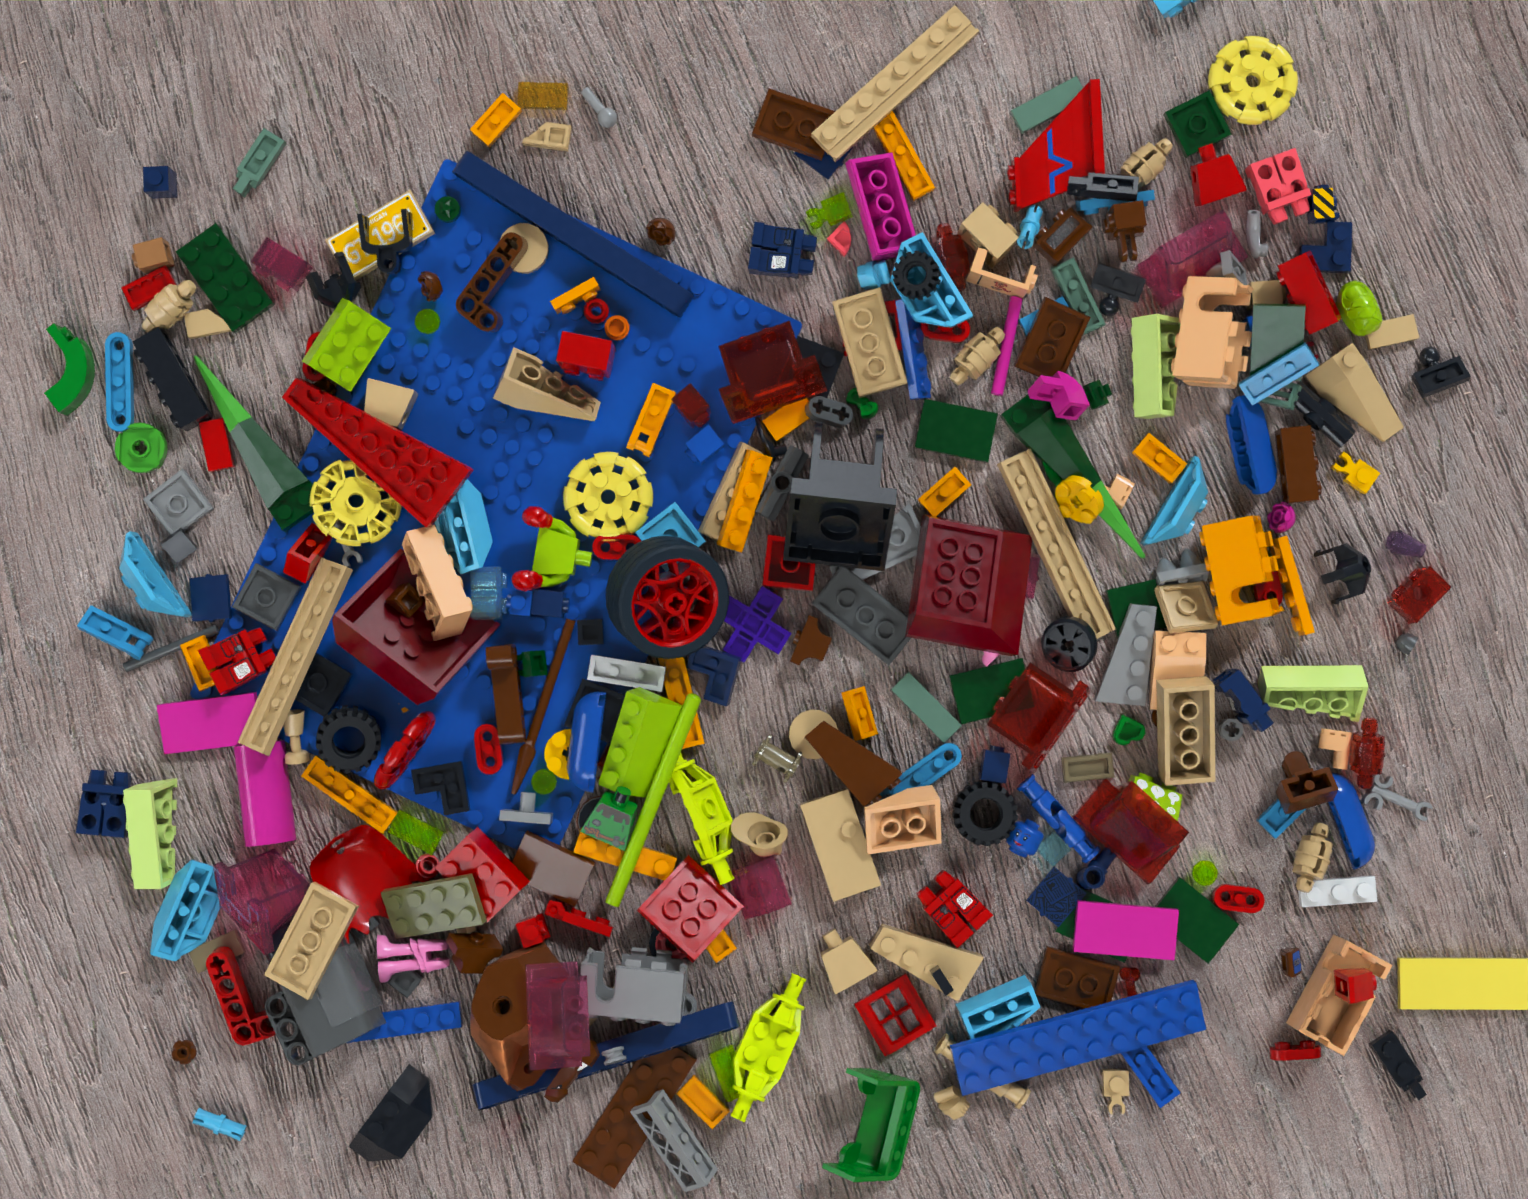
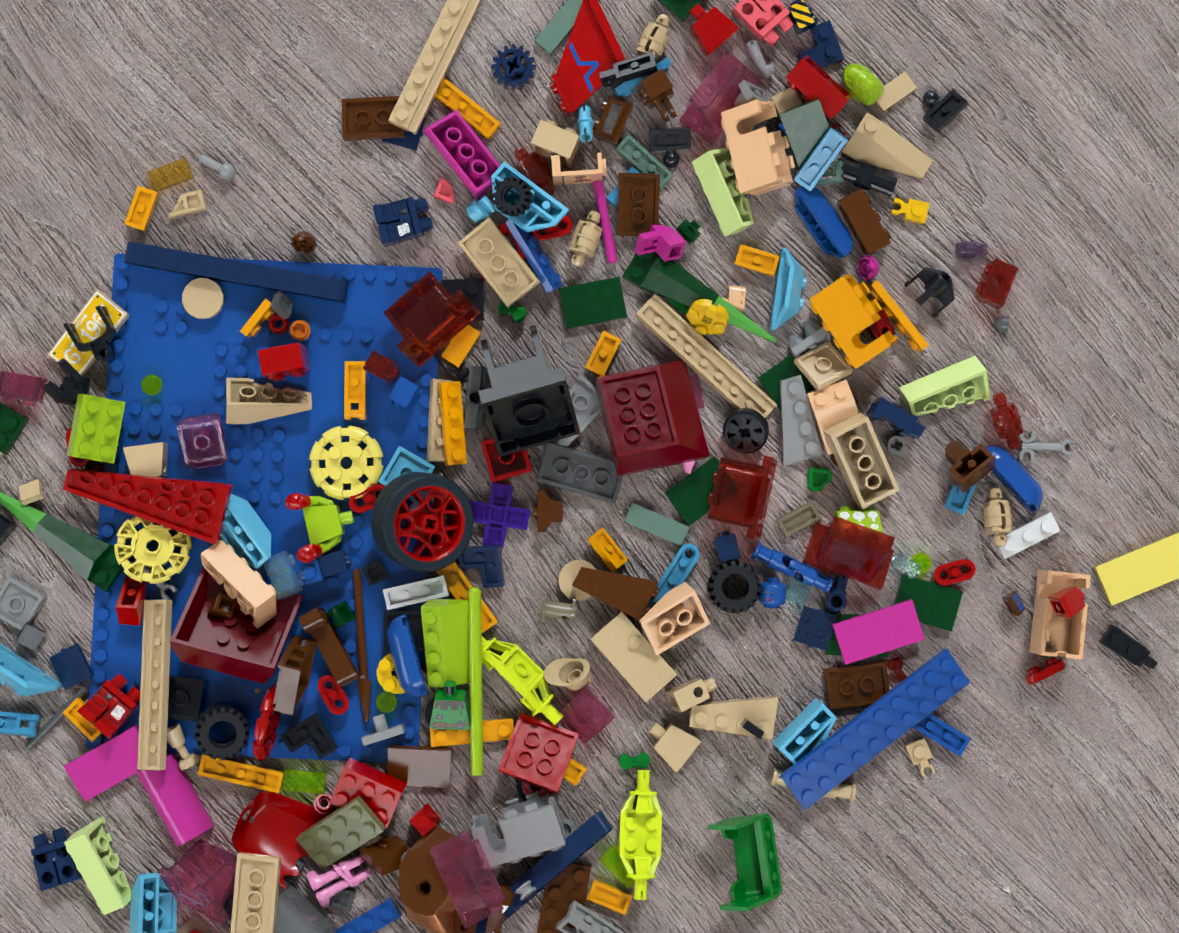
camera: 25 degrees left, 0 degrees up
red tile [199,418,235,472] -> none
dark grey tile [232,563,301,631] -> none
reddish brown plate [418,271,443,302] -> none
dark green tile [435,196,461,223] -> none
reddish brown beam [456,232,528,333] -> none
red hinge [544,900,614,937] -> none
dark grey beam [805,396,853,428] -> none
clear neon green plate [806,192,853,229] -> none
red piece [854,973,937,1057] -> none
red hips [917,870,993,948] -> none
tan piece [934,1085,970,1120] -> none
light nougat piece [1318,728,1352,770] -> none
none -> tan tile [19,479,43,505]
none -> clear pink slope [177,413,228,469]
none -> dark grey tile [270,290,294,320]
none -> reddish brown window [273,635,317,715]
none -> dark blue gear [491,44,536,91]
none -> green piece [618,751,650,771]
none -> tan torso [665,677,717,712]
none -> clear light blue piece [891,553,920,579]

